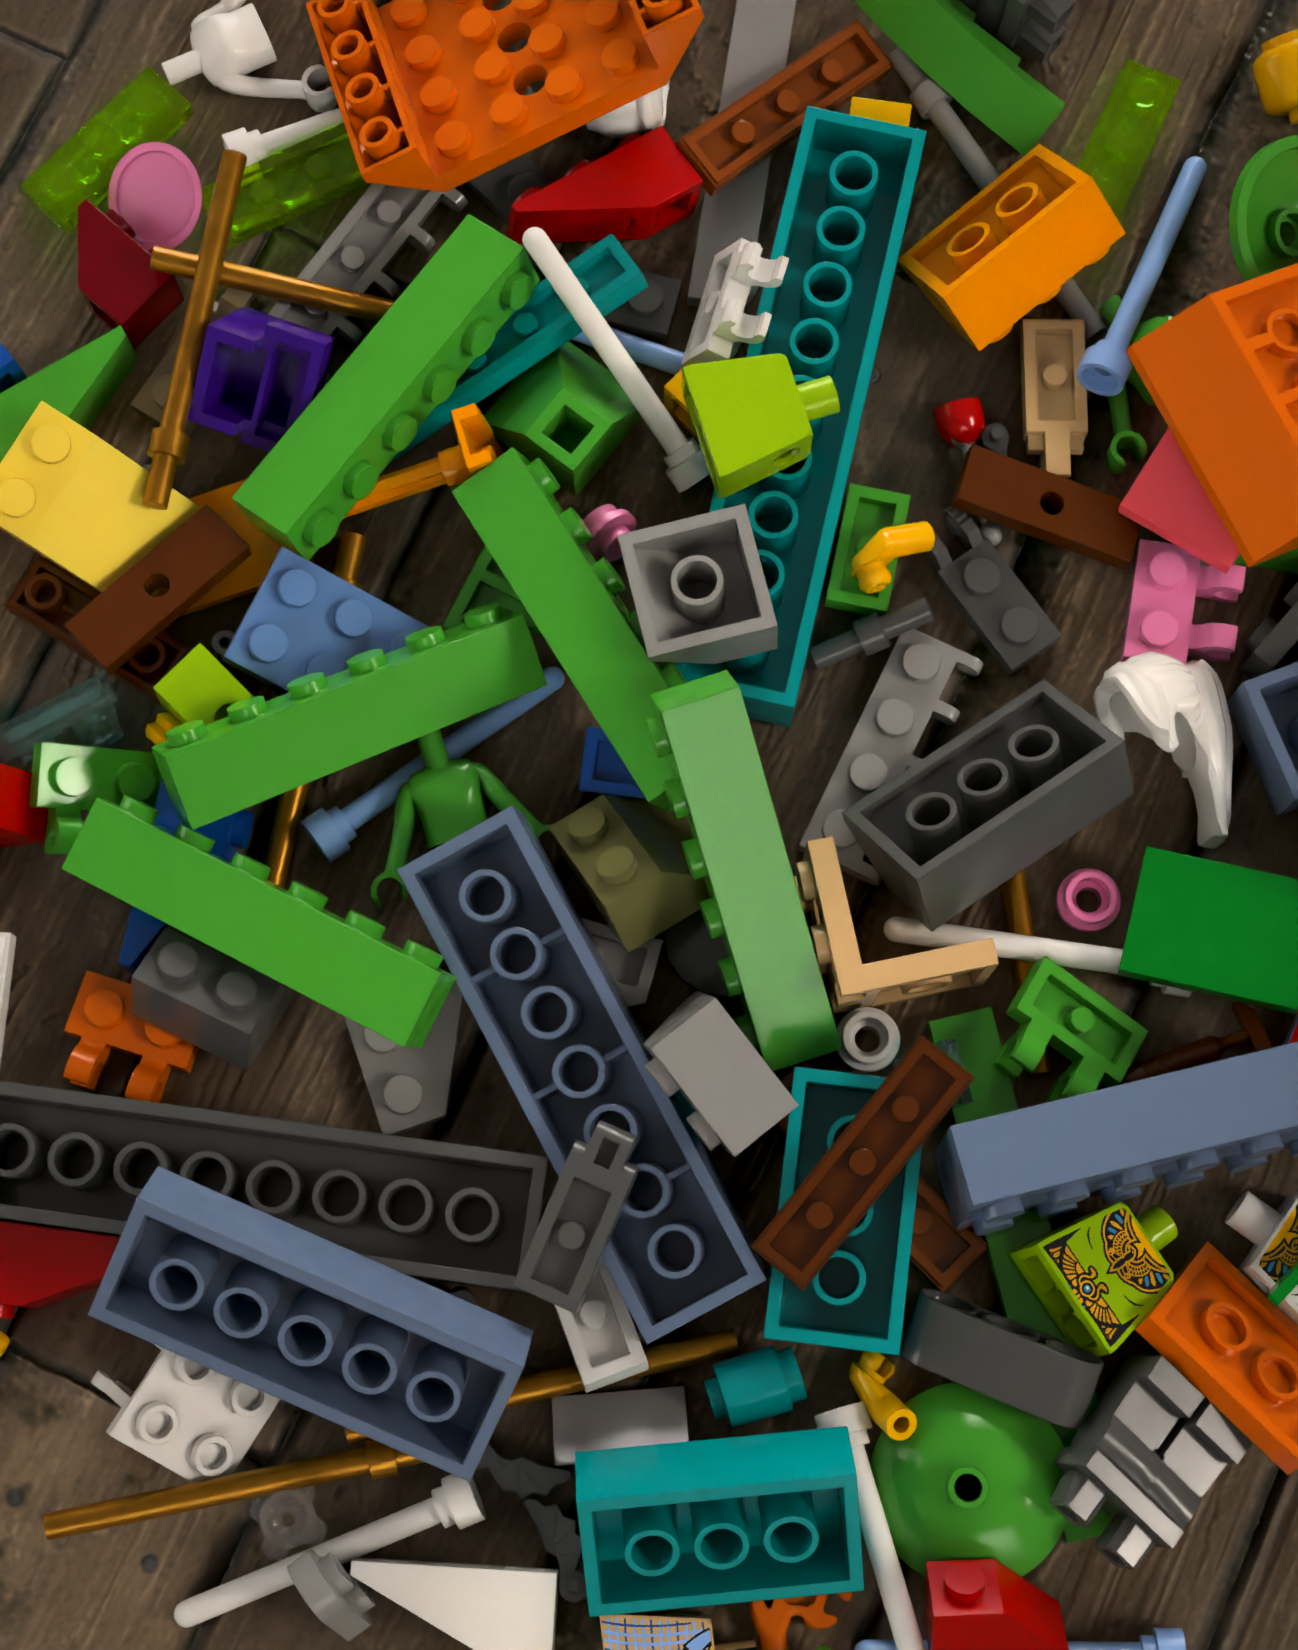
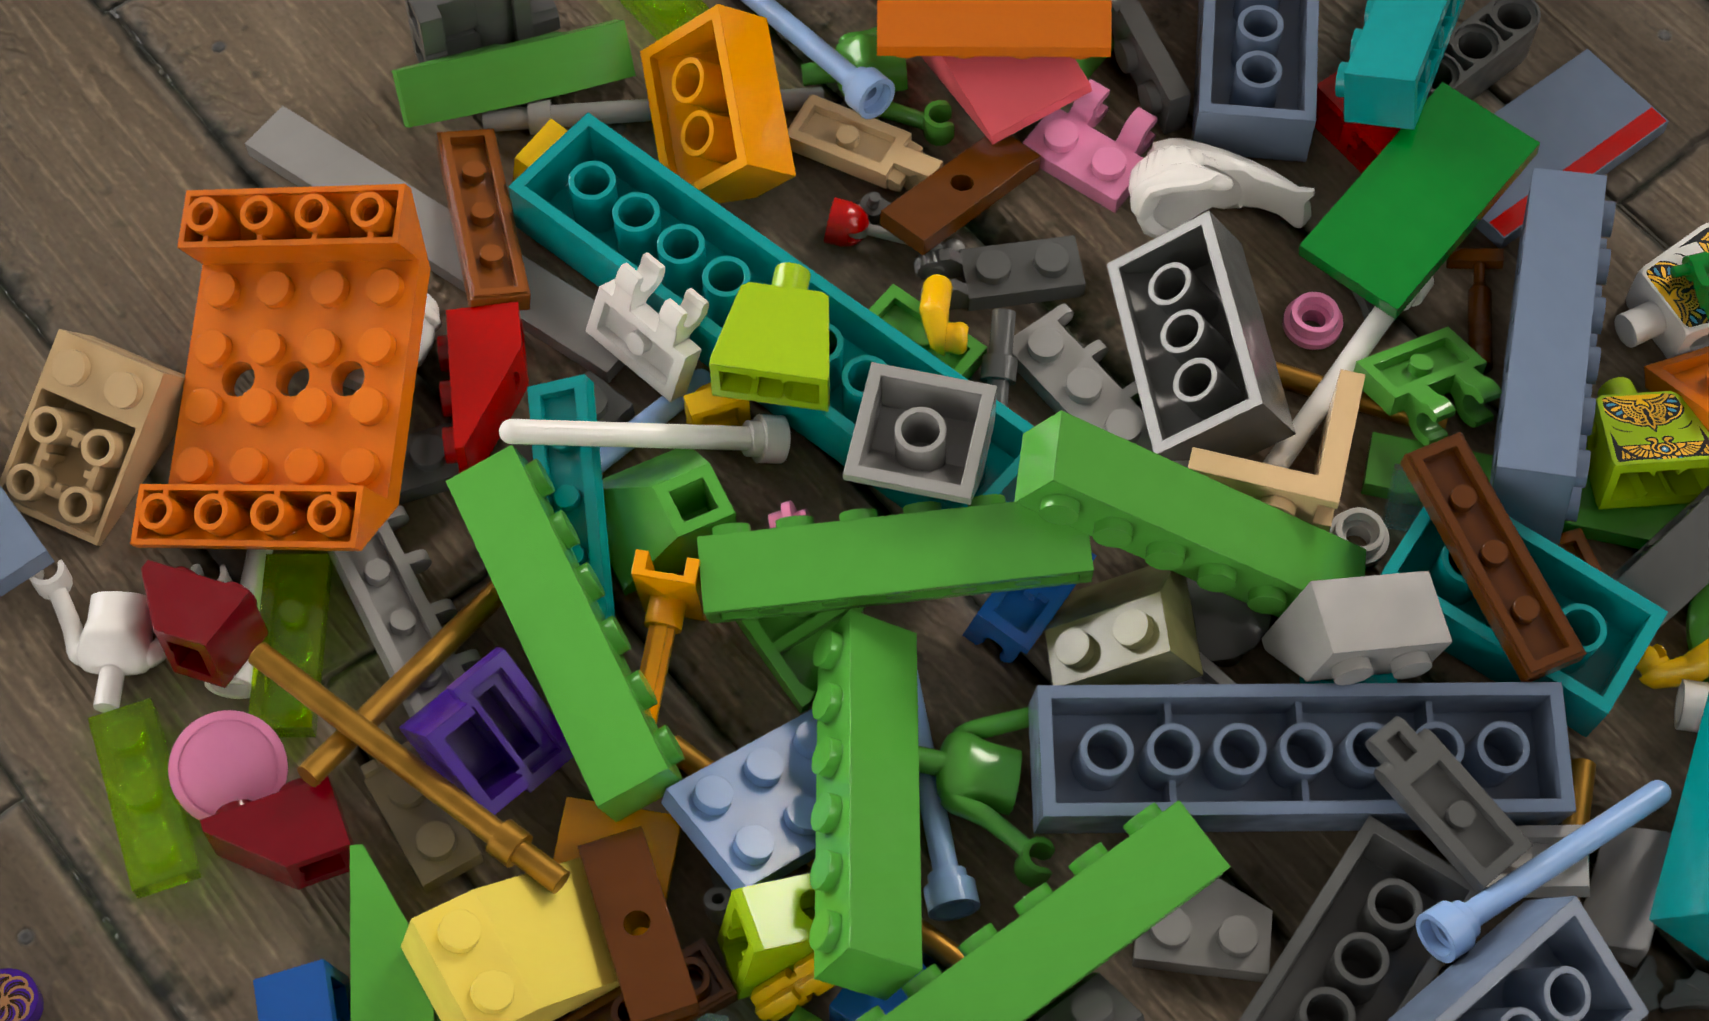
camera: 65 degrees left, 15 degrees down
teal brick [704,1345,807,1429] -> none
none -> dark red slope [141,560,269,688]
none -> light blue piece [1416,780,1671,963]

